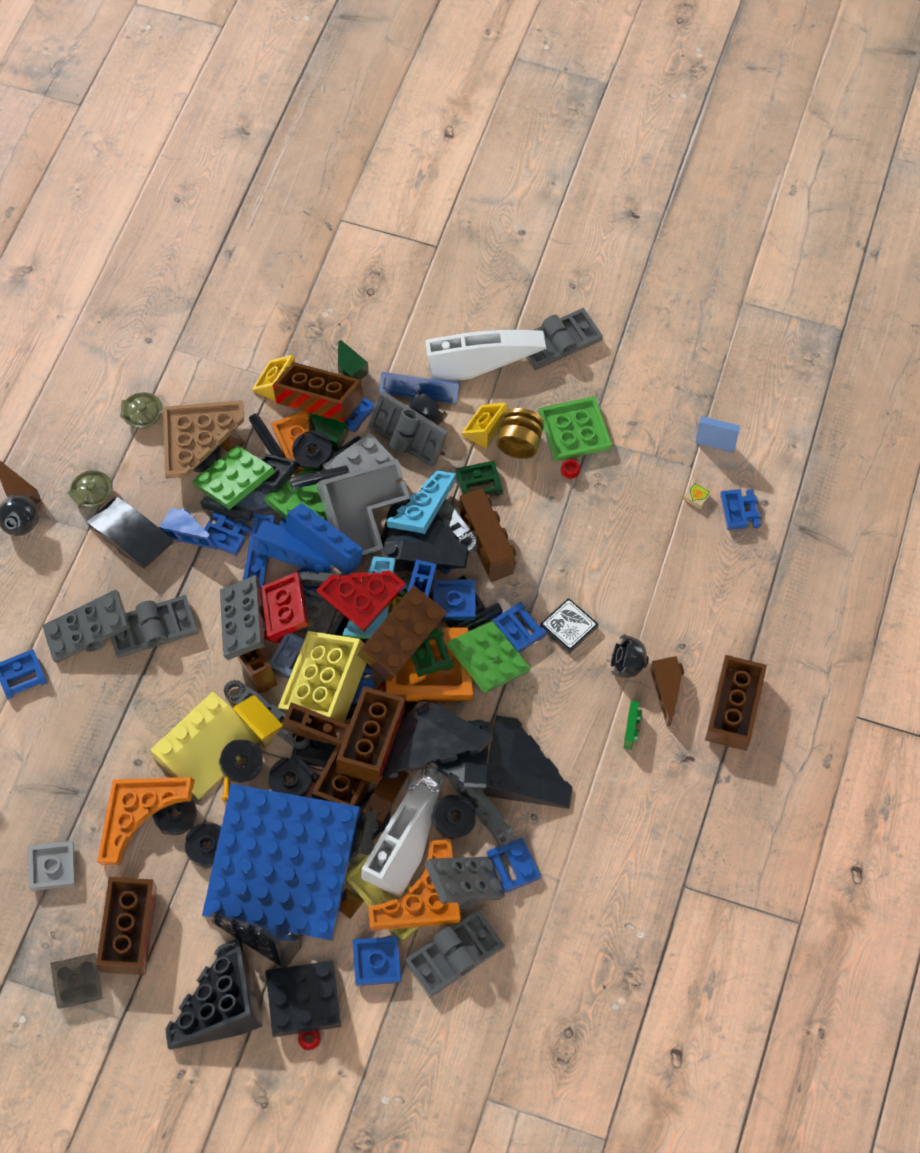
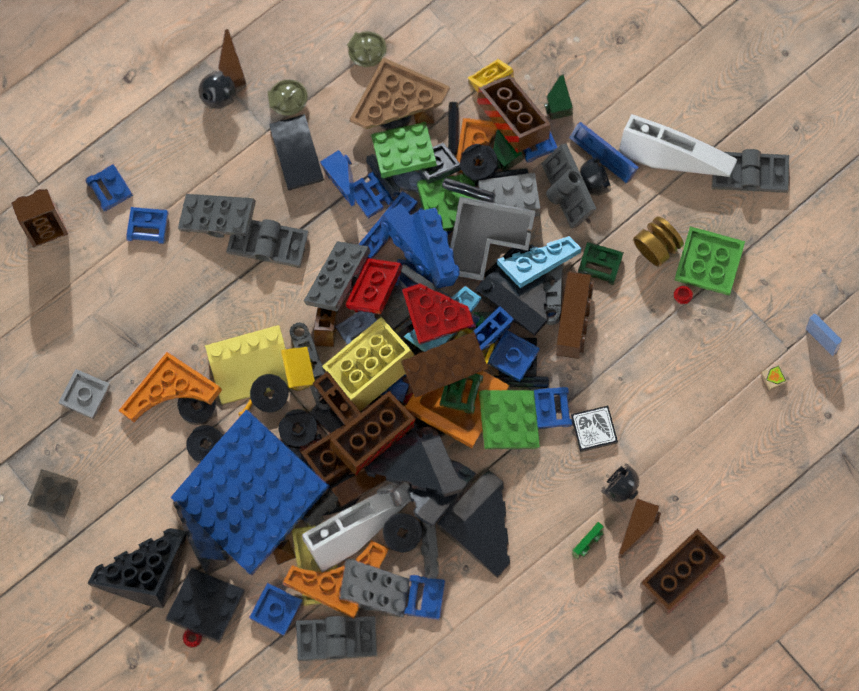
camera: 40 degrees right, 10 degrees up
reddish brown brick [96,877,157,975] -> none
yellow slope [461,403,508,449] -> none
blue plate [720,489,762,530] -> none

